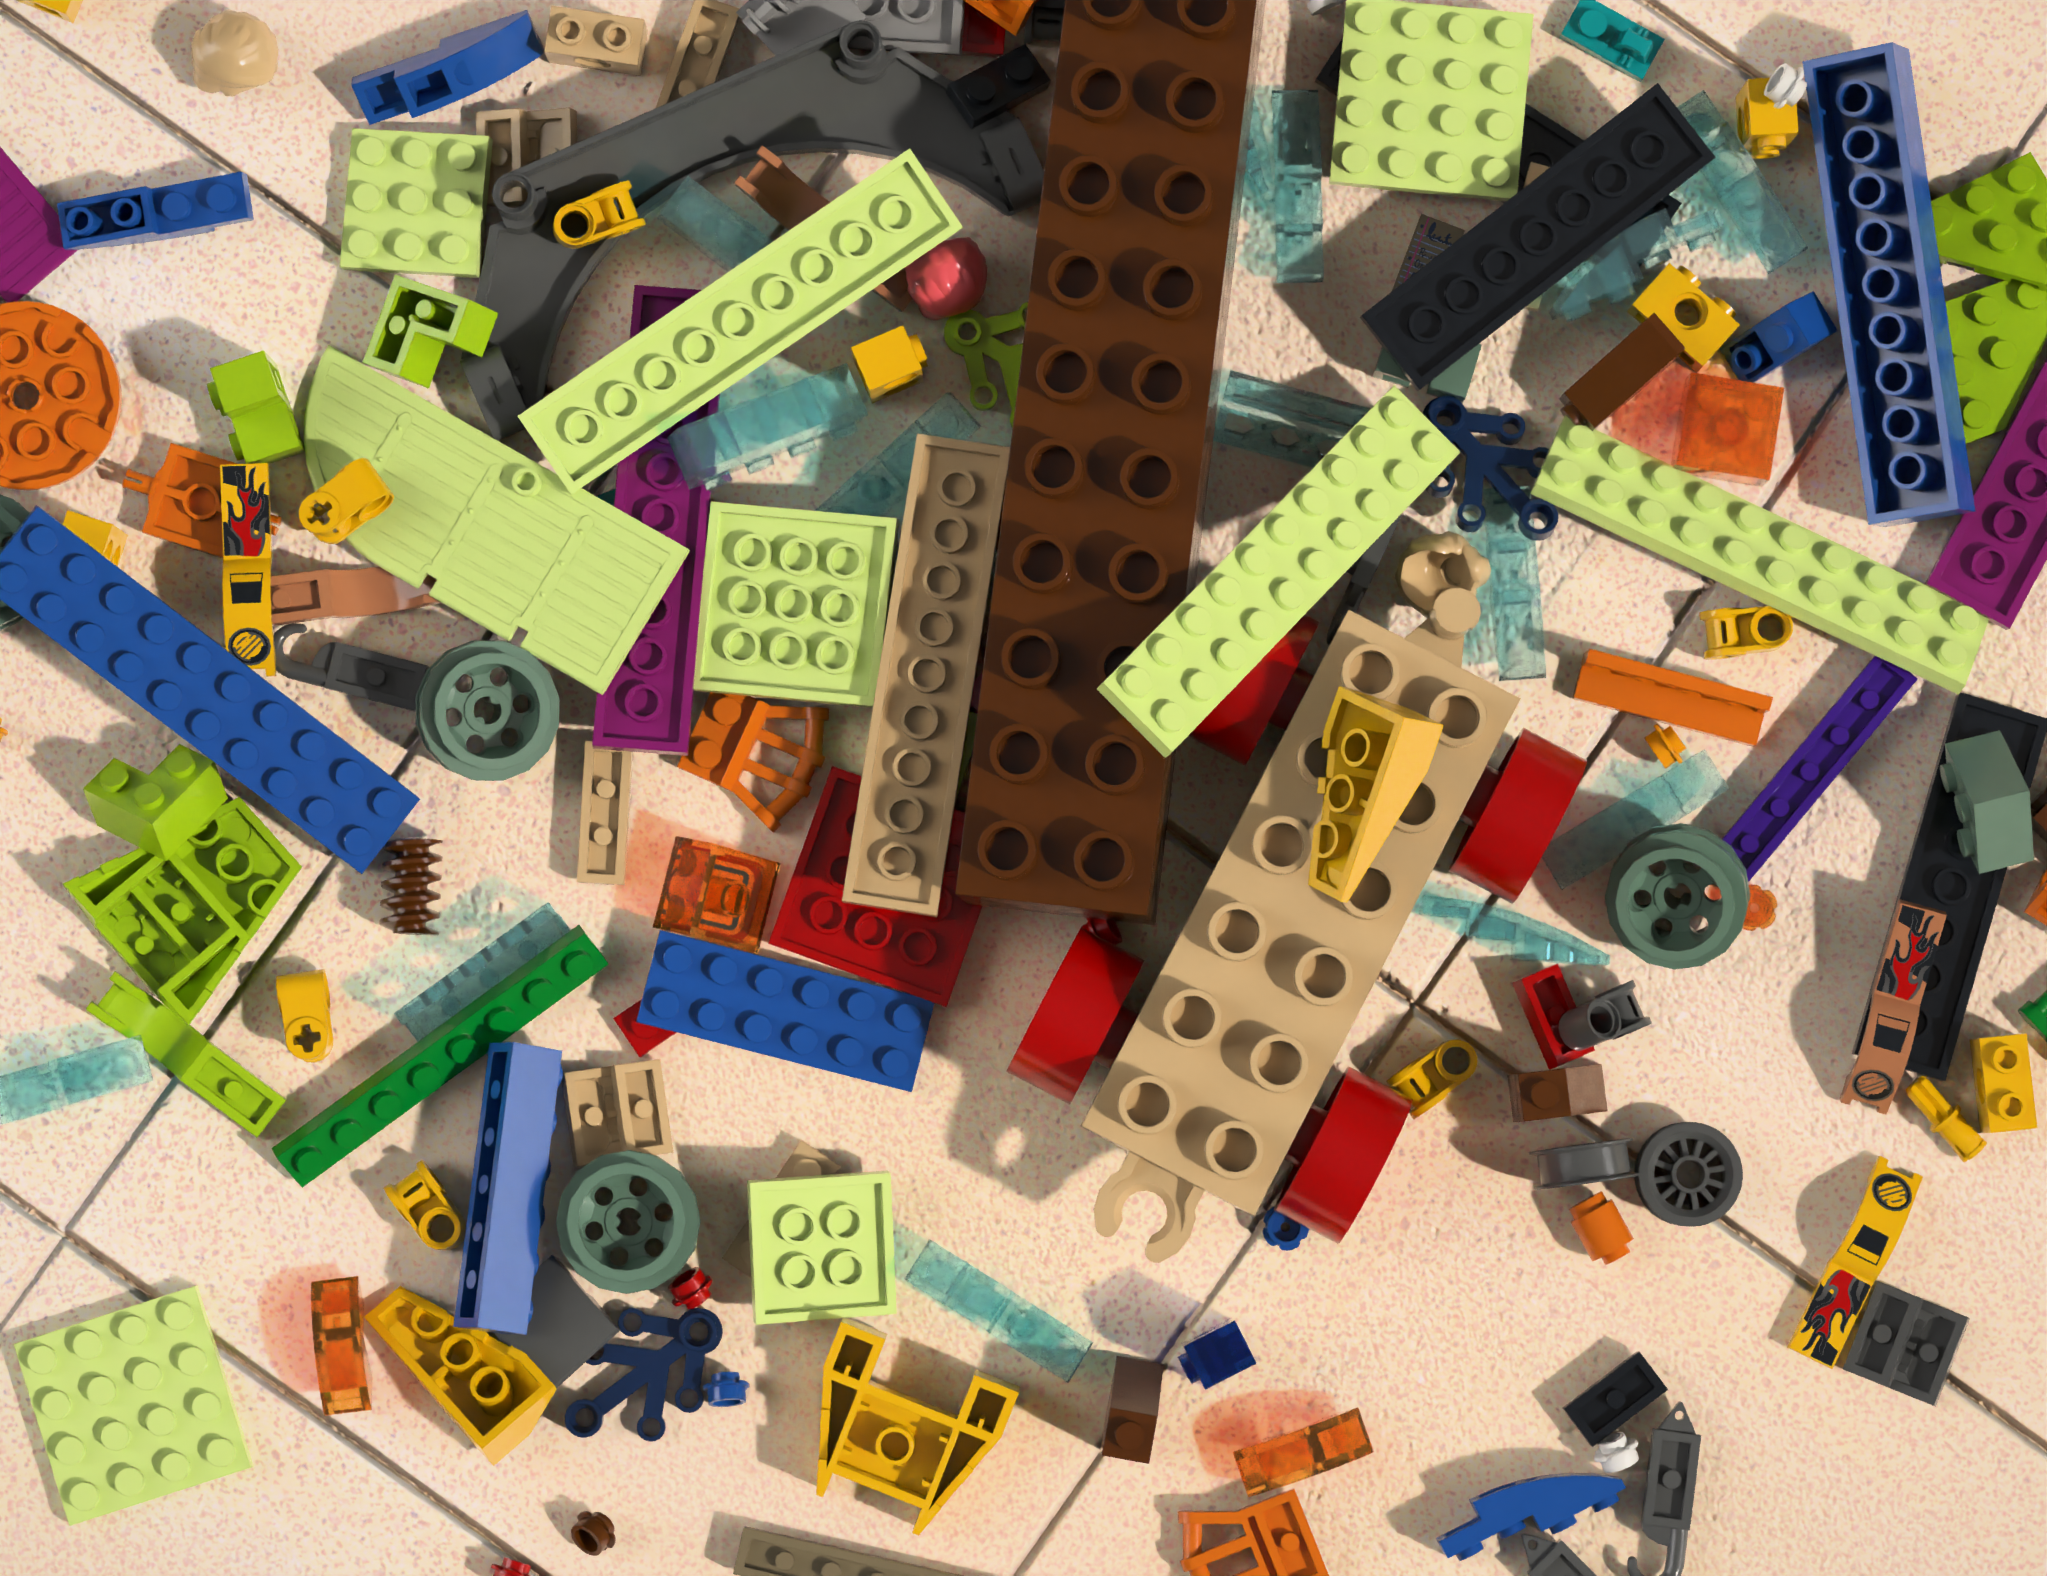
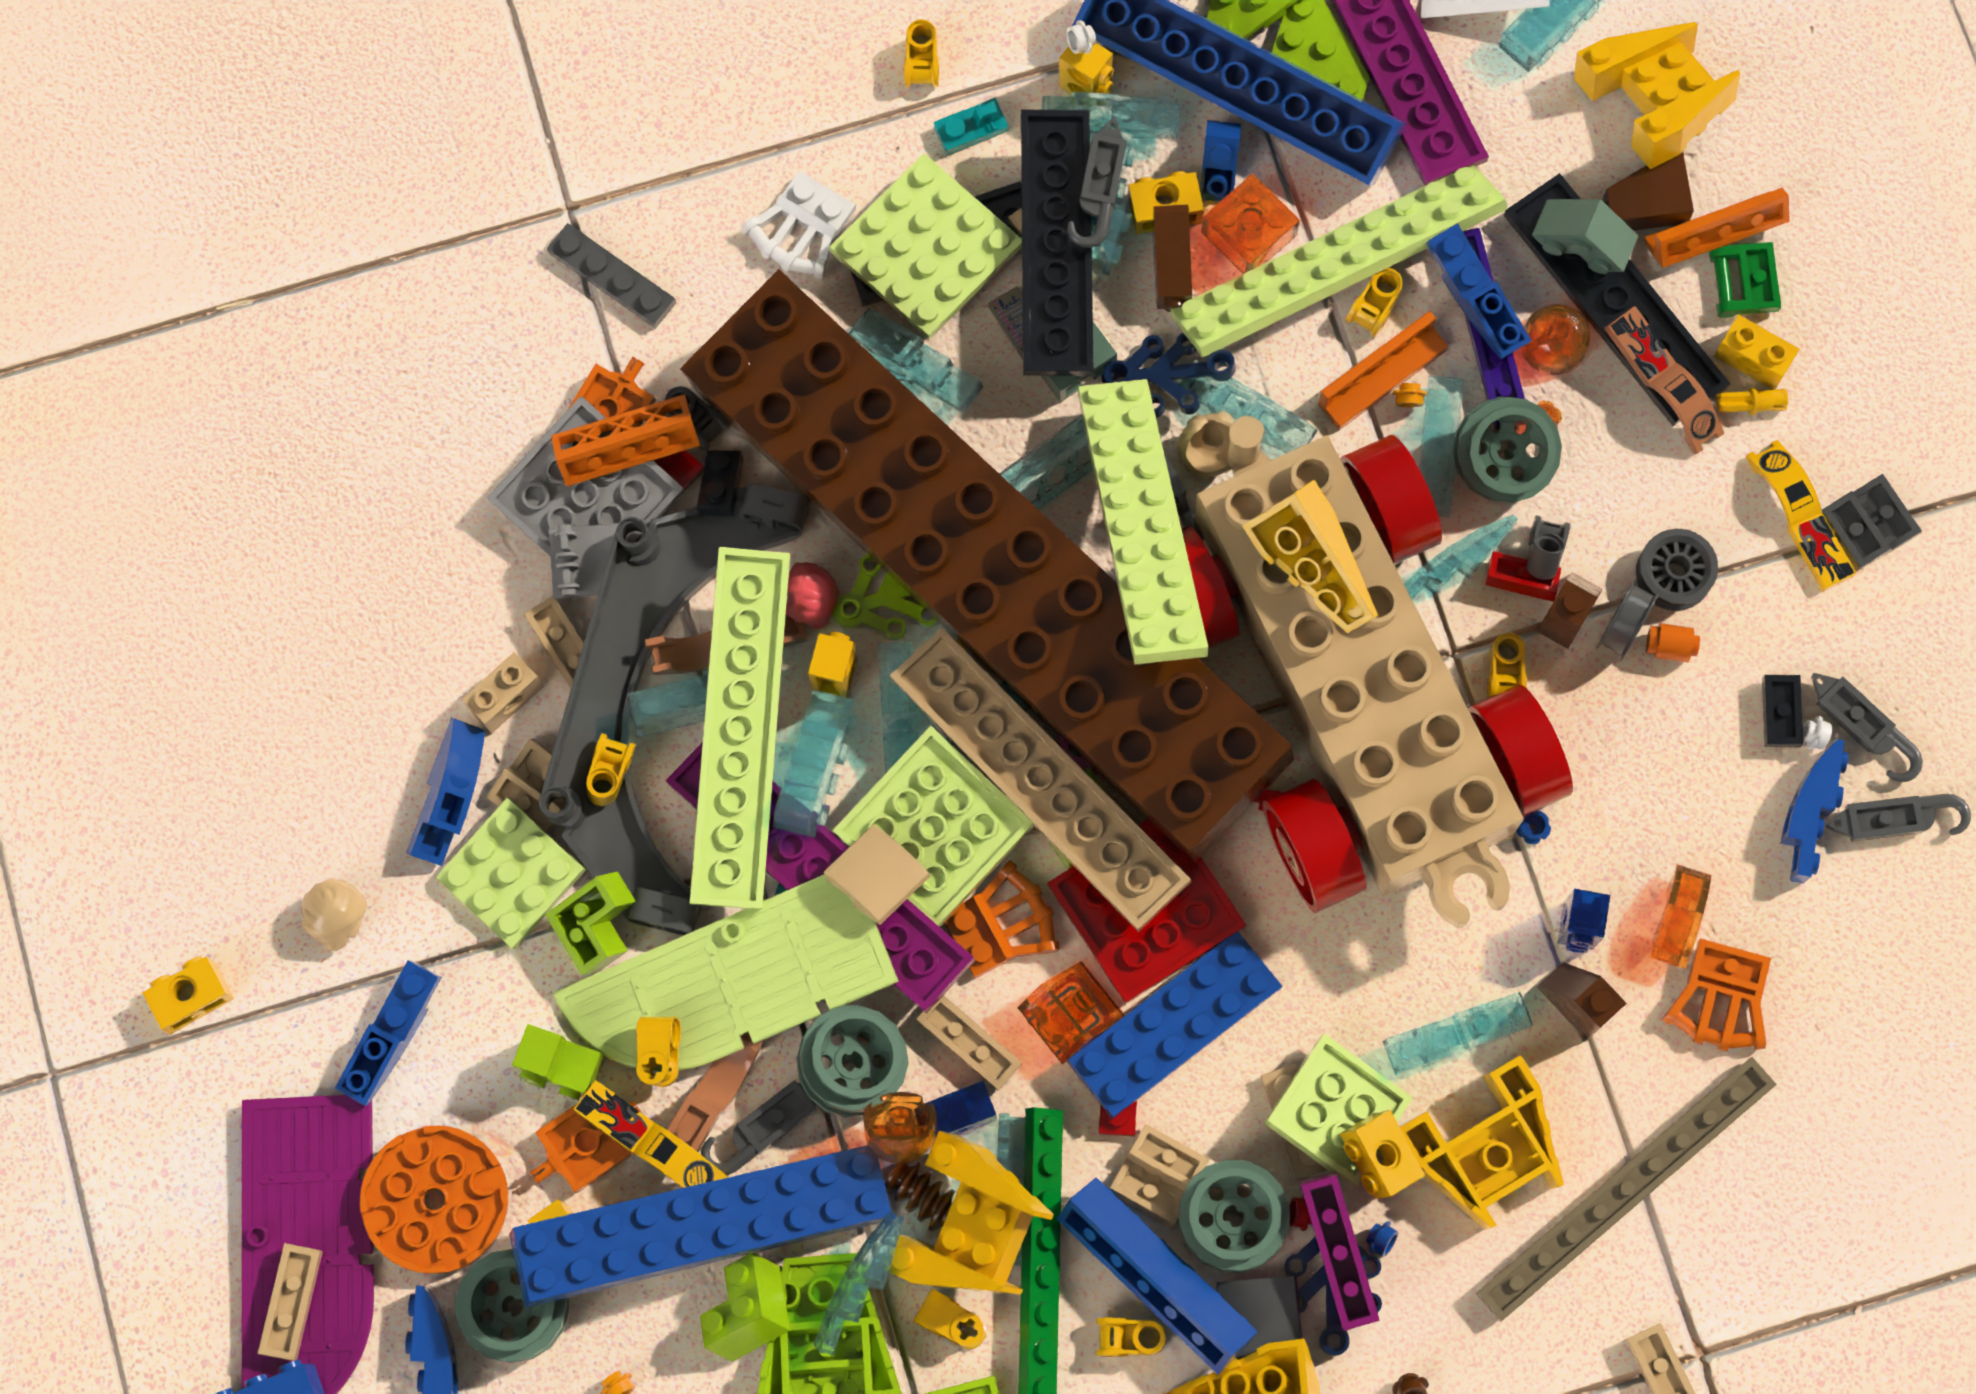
camera: 45 degrees left, 10 degrees down
none -> clear light blue slope [814,1211,904,1356]
none -> tan slope [824,824,930,925]
none -> clear orange cylinder [863,1092,937,1163]
none -> yellow wedge [883,1131,1054,1295]
none -> clear blue brick [915,1081,997,1146]
none -> dark grey plate [1067,117,1127,248]
none -> magenta brick [1300,1172,1380,1331]
none -> yellow brick [1340,1110,1425,1200]
none -> blue slope [1426,223,1532,359]
none -> clear orange cylinder [1521,303,1591,375]

